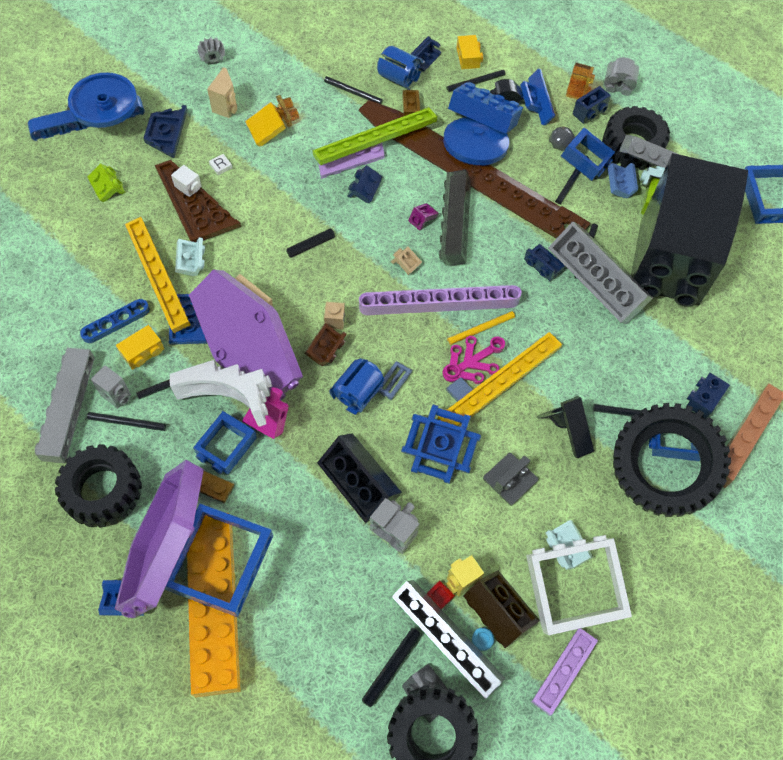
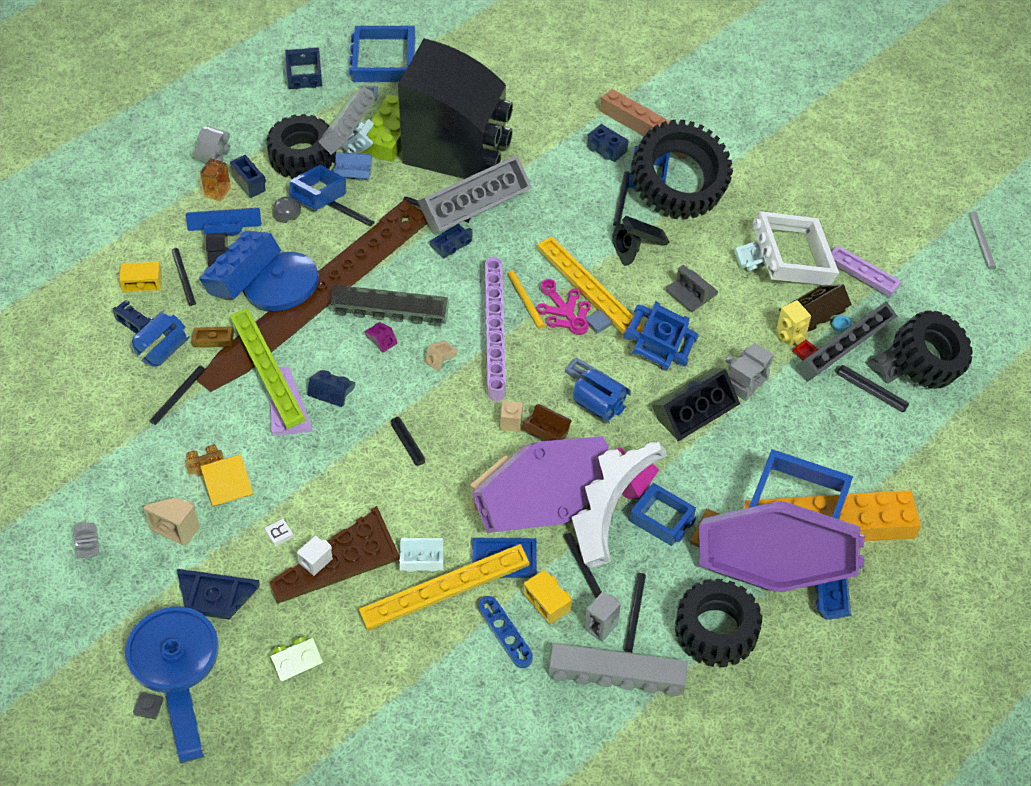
camera: 85 degrees left, 10 degrees down
none -> dark blue window [285,47,323,89]

